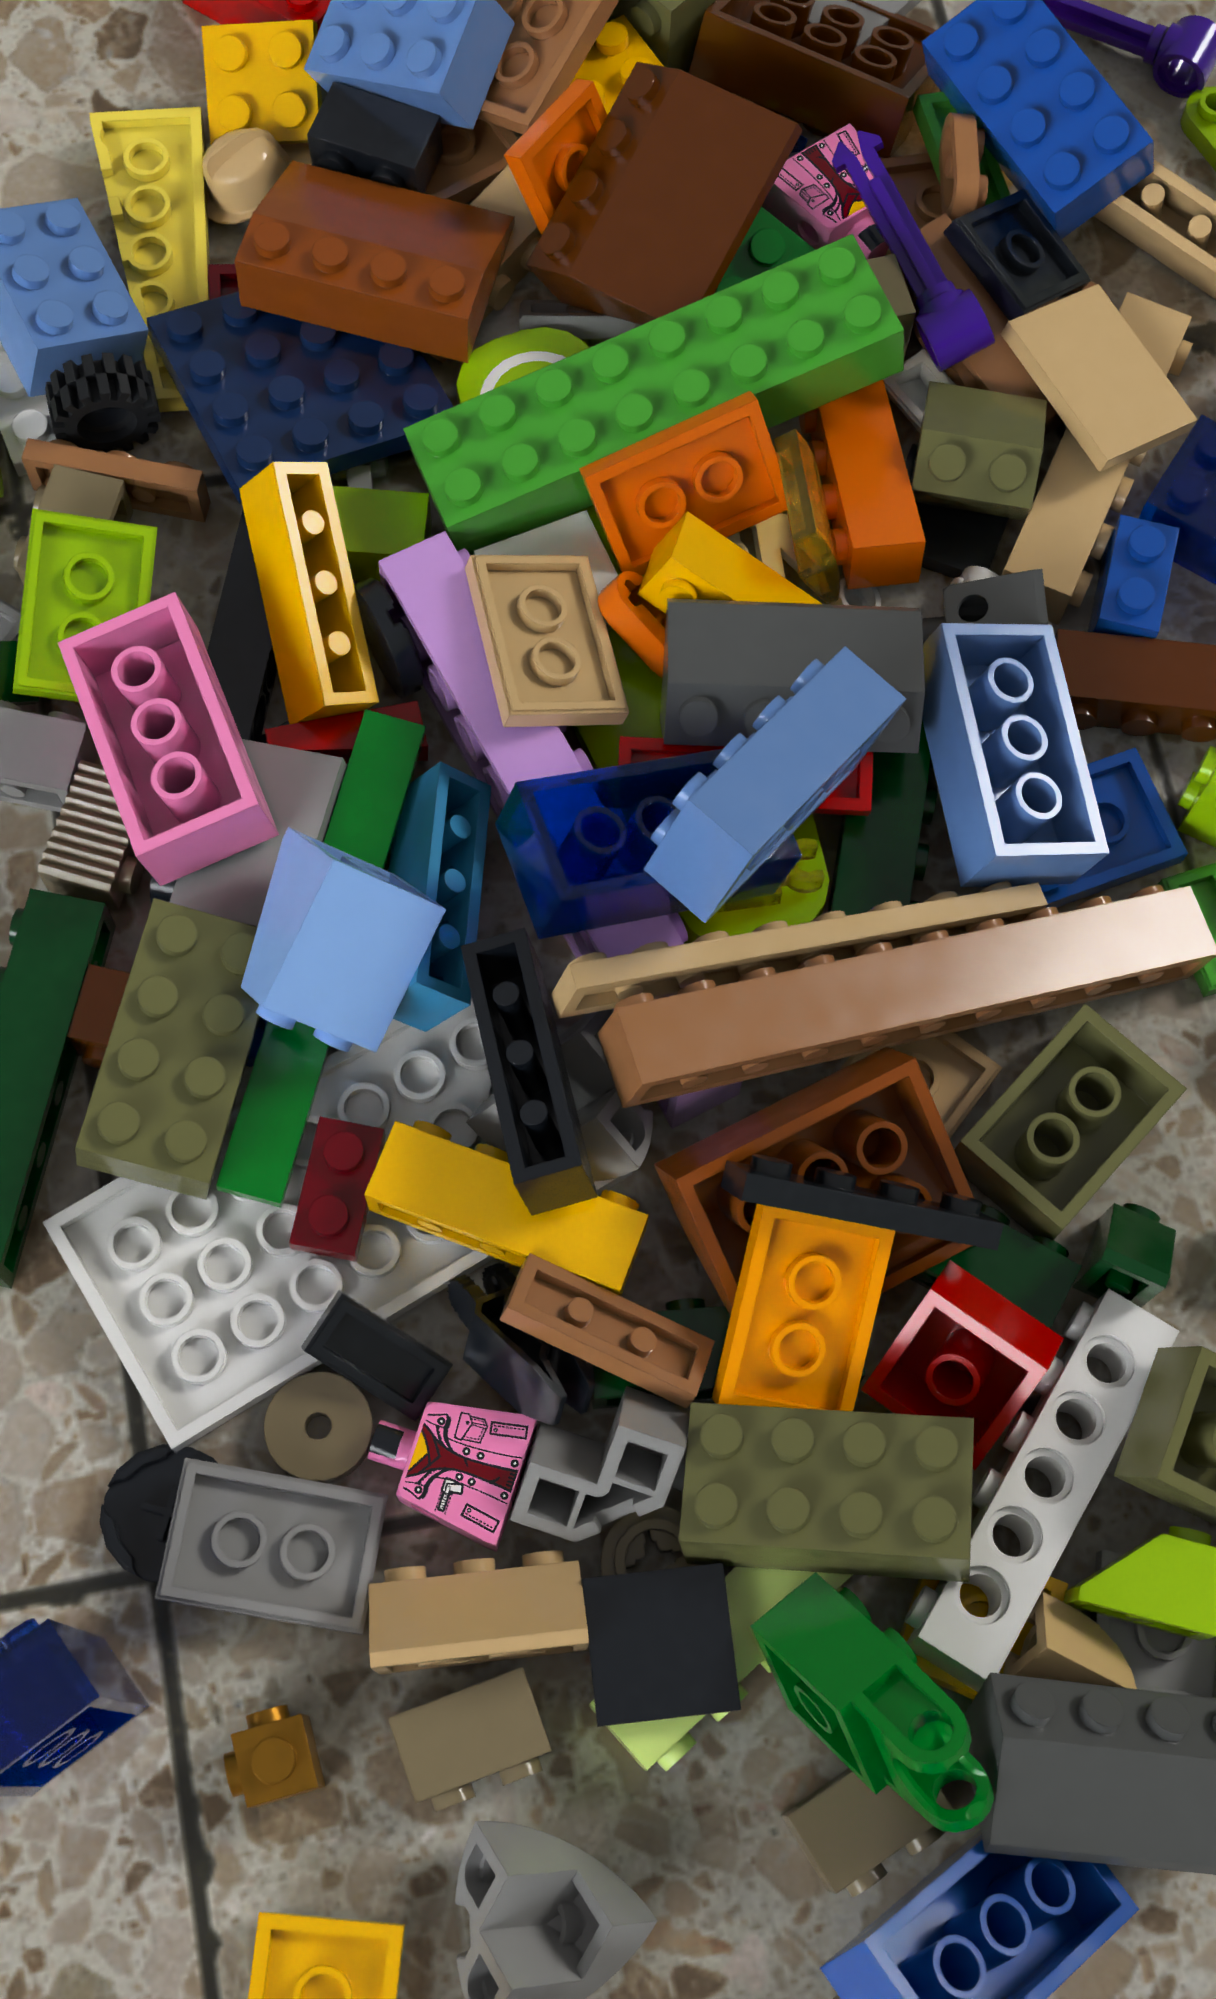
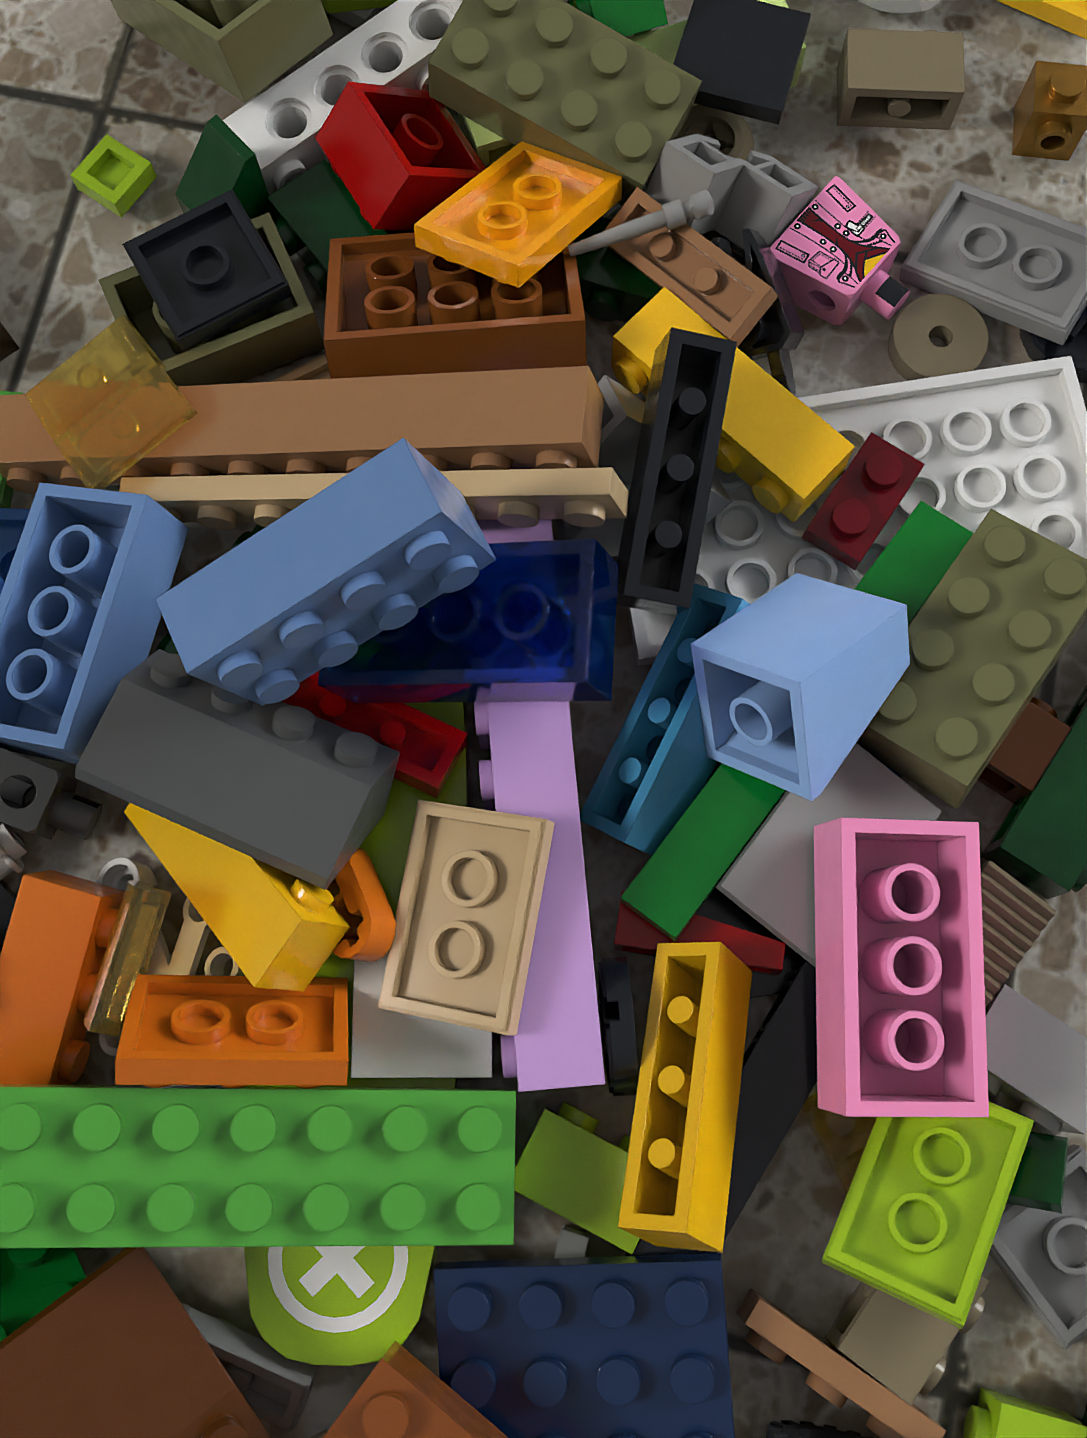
camera: 150 degrees left, 5 degrees up
black tile [301,1290,453,1422] -> none
tan slope [369,1550,589,1675] -> none
black plate [720,1154,1004,1250] -> none
none -> clear yellow slope [25,315,198,490]
none -> black tile [122,189,293,352]
none -> light grey piece [568,189,714,257]

